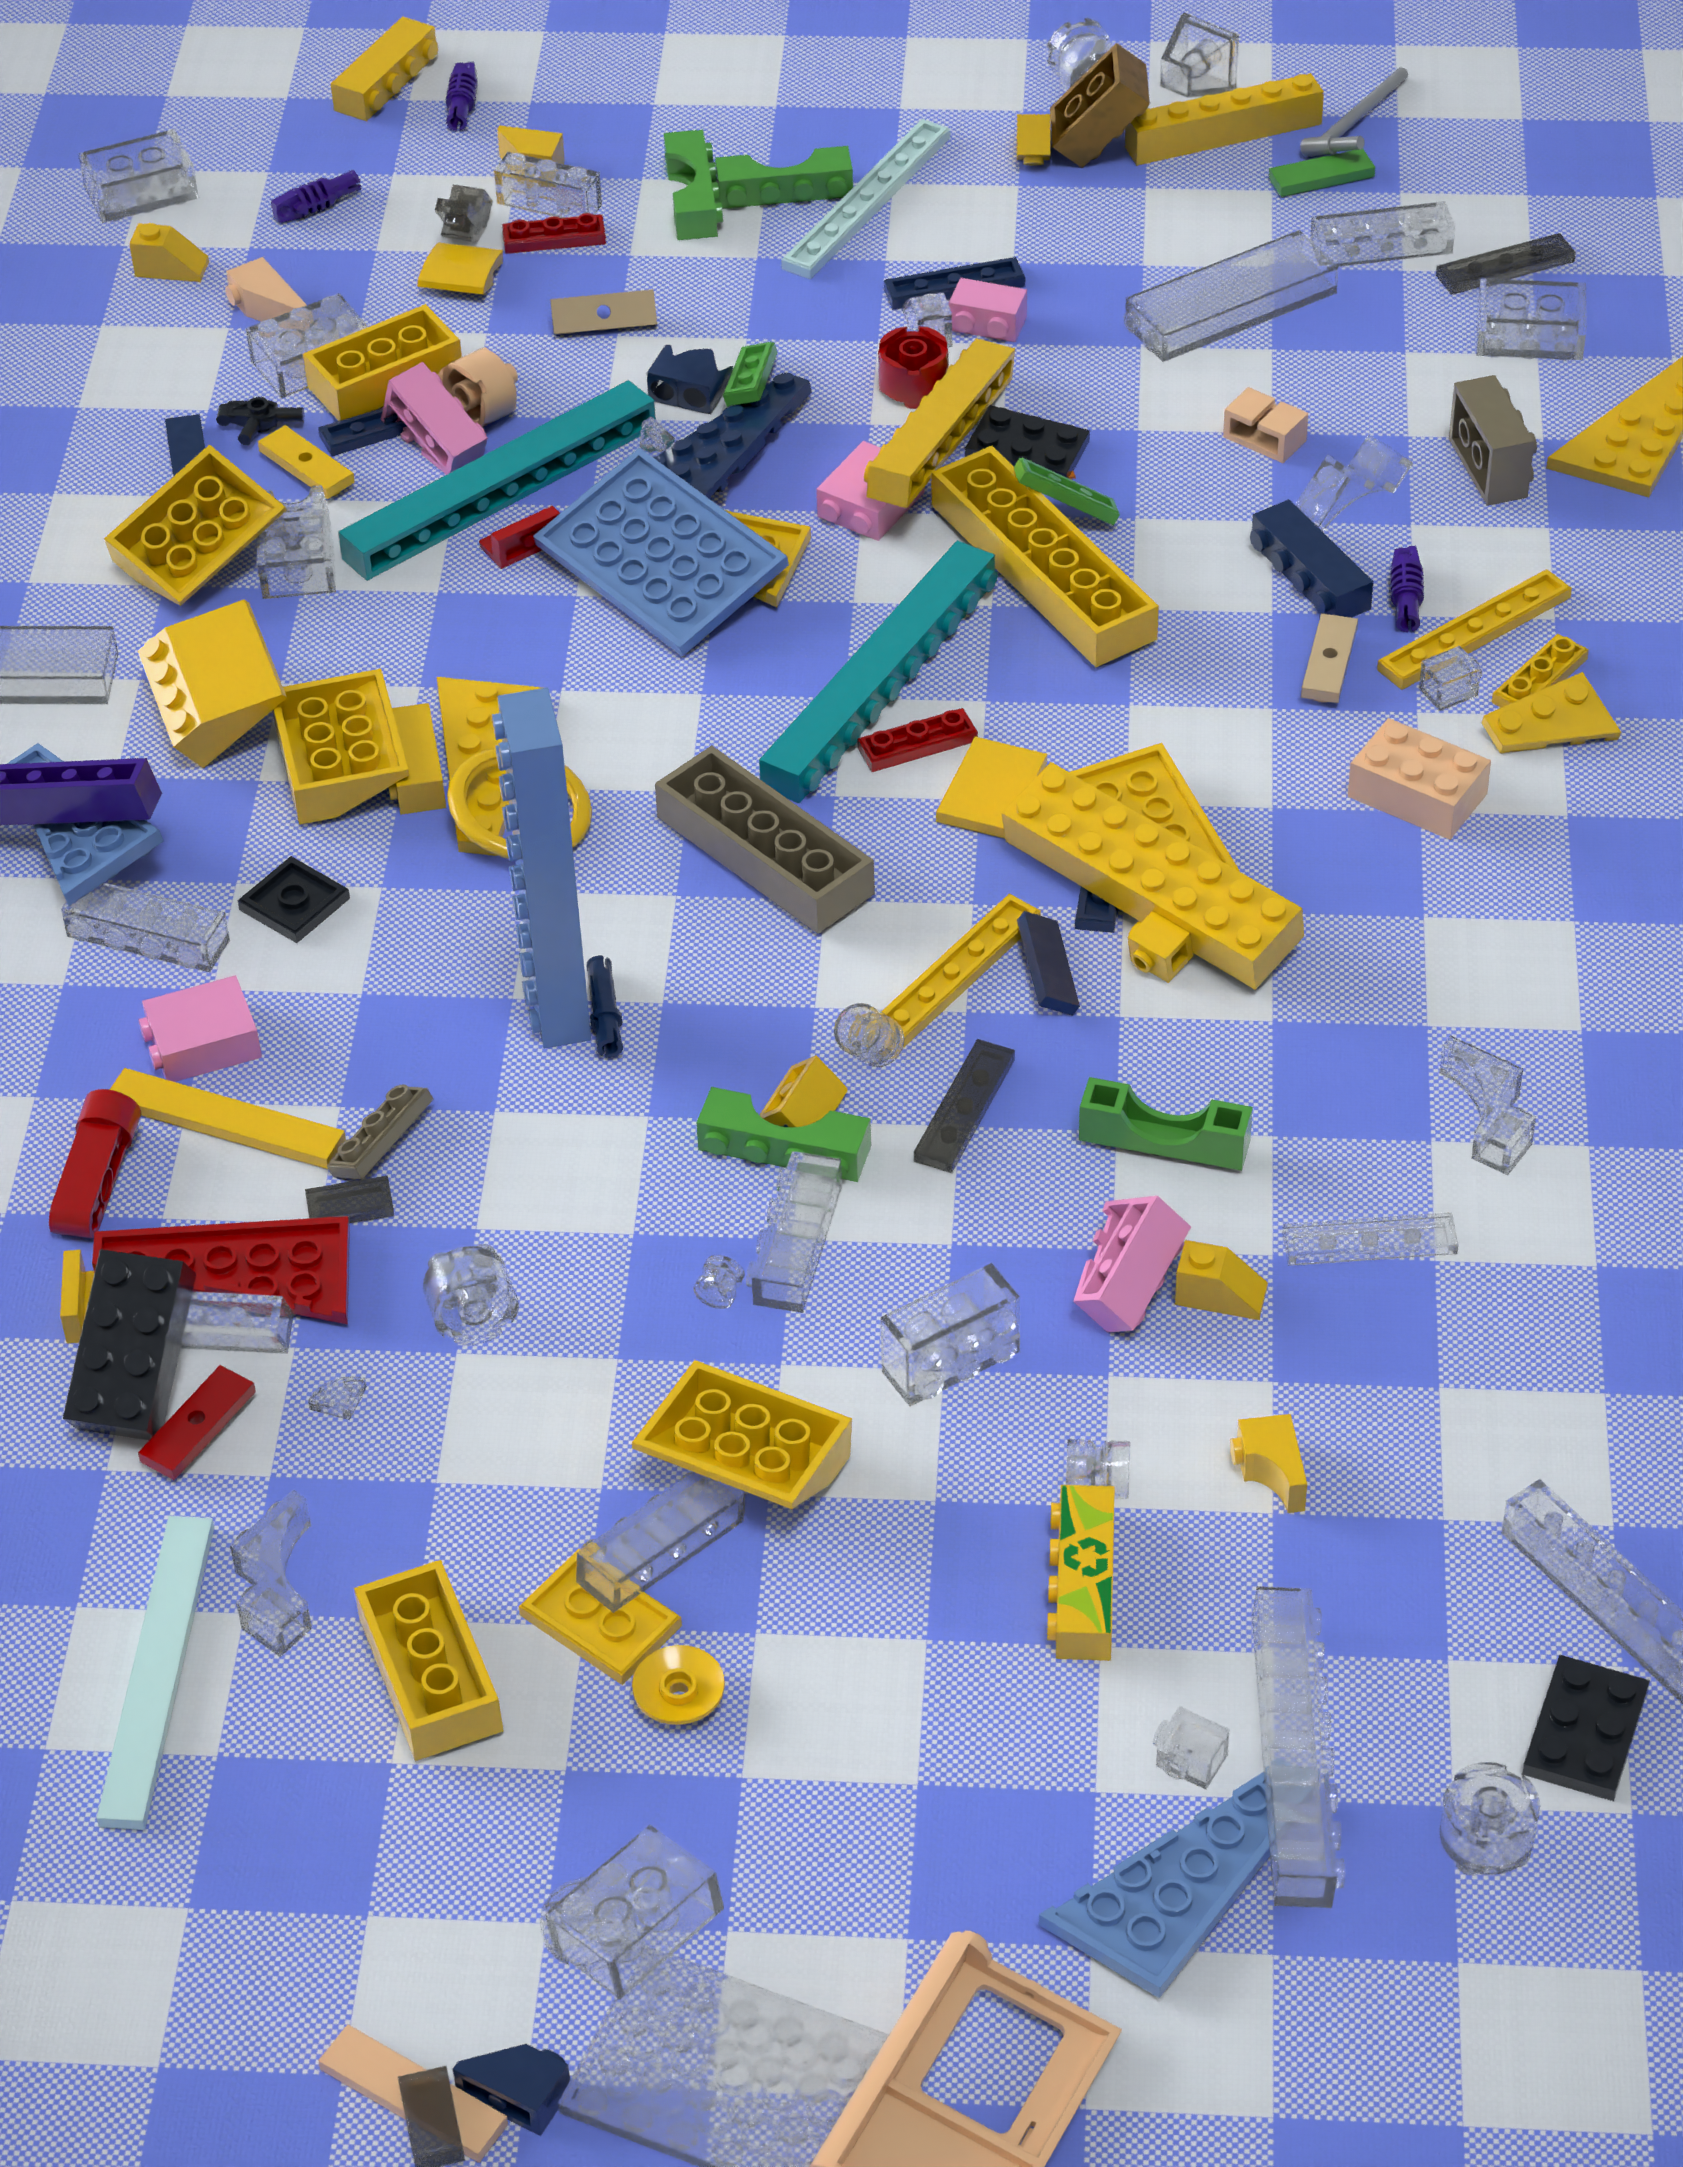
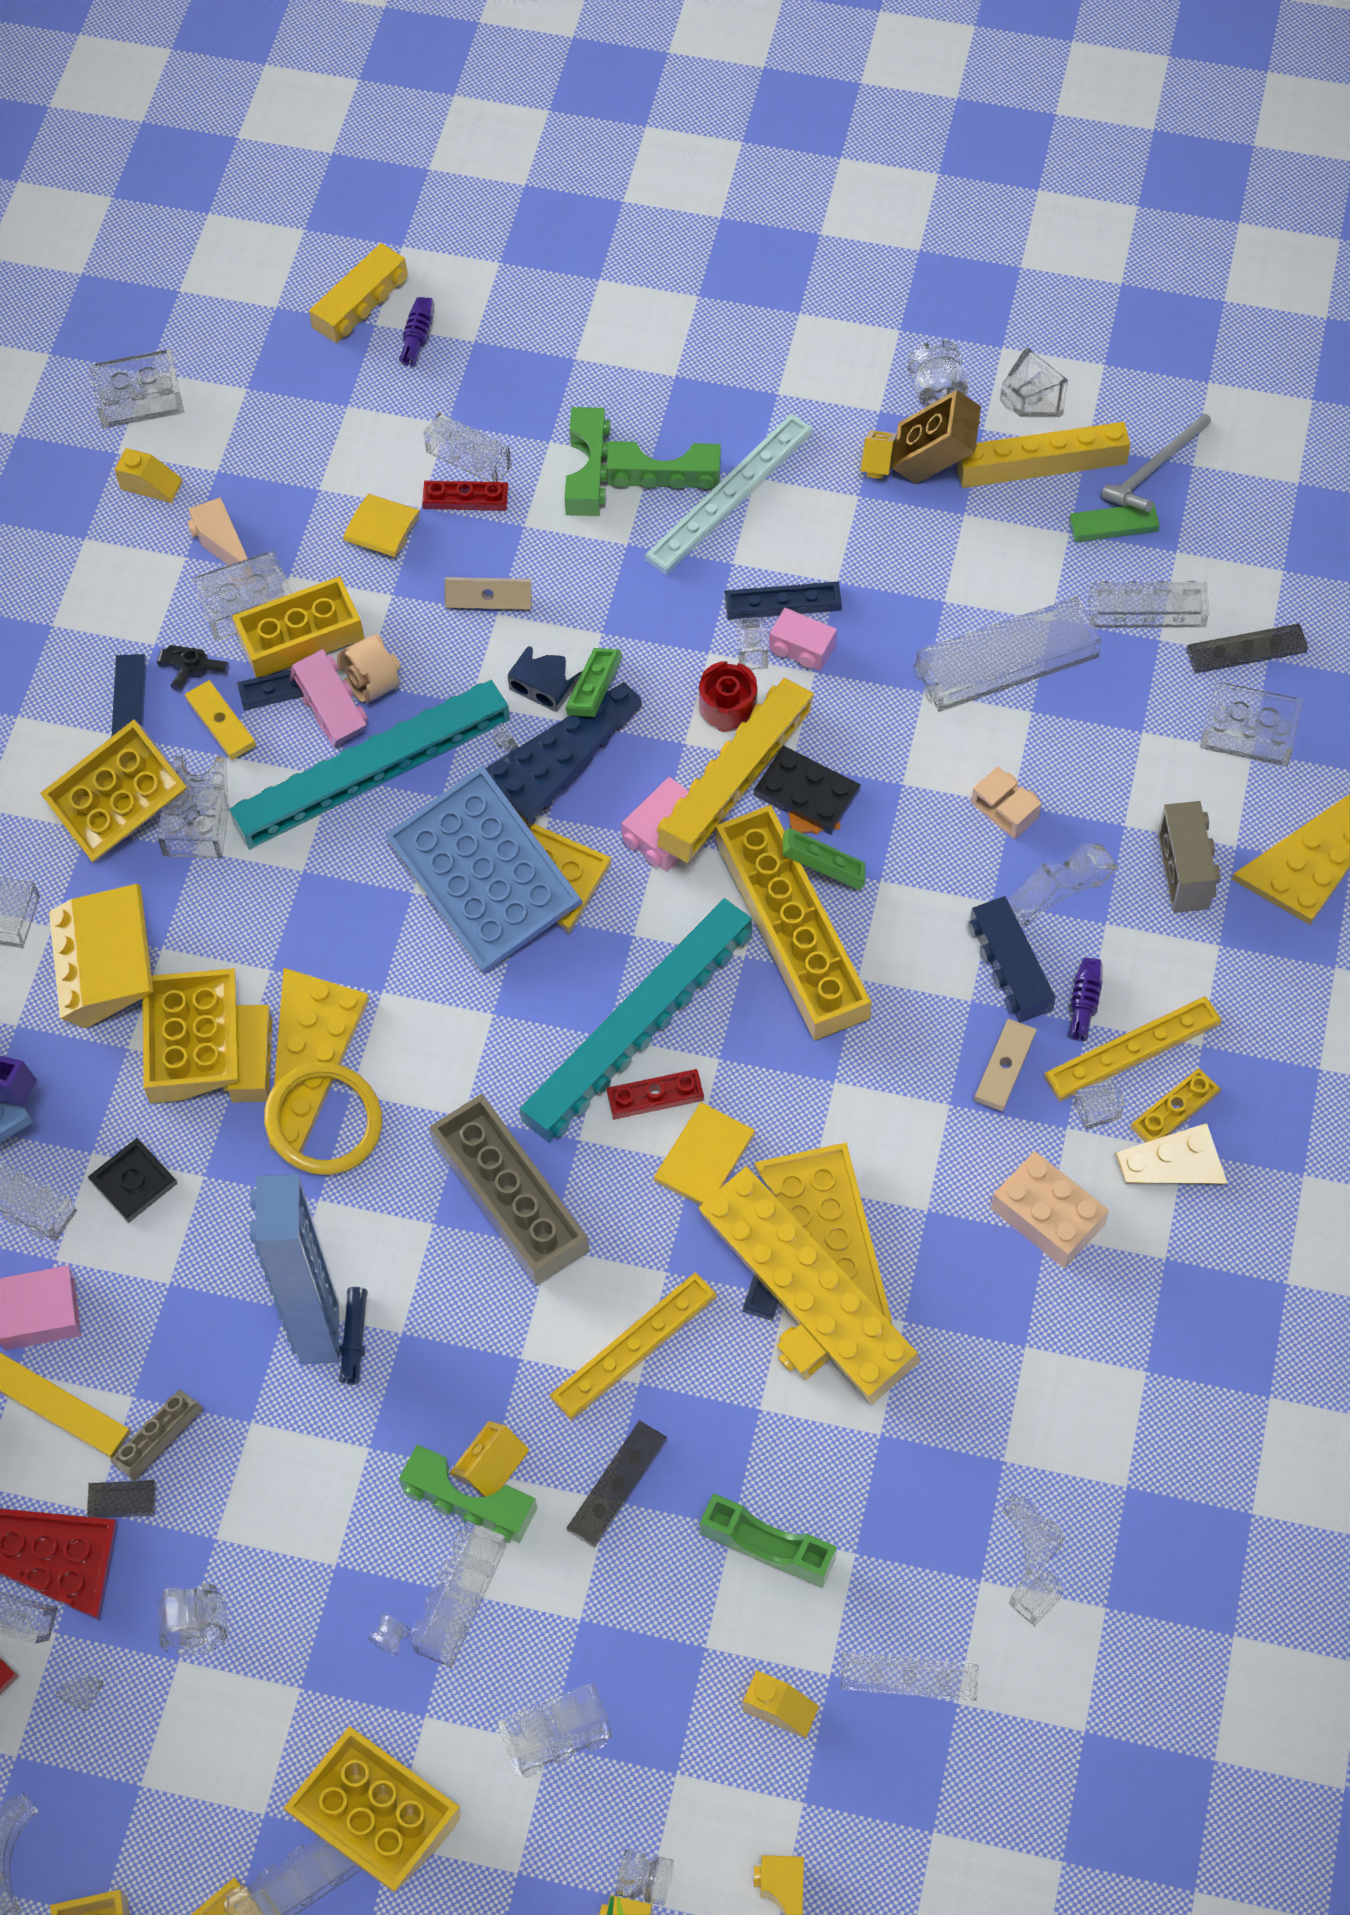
camera: 10 degrees right, 15 degrees up
dark purple hinge [271,170,361,223] -> none
clear smoke brick [435,184,493,242] -> none
red panel [479,505,560,569] -> none
yellow slope [497,125,565,184] -> none
clear wheel [834,1003,904,1068] -> none
dark blue tile [1017,911,1080,1016] -> none
bright pink wedge [1073,1196,1191,1332] -> none

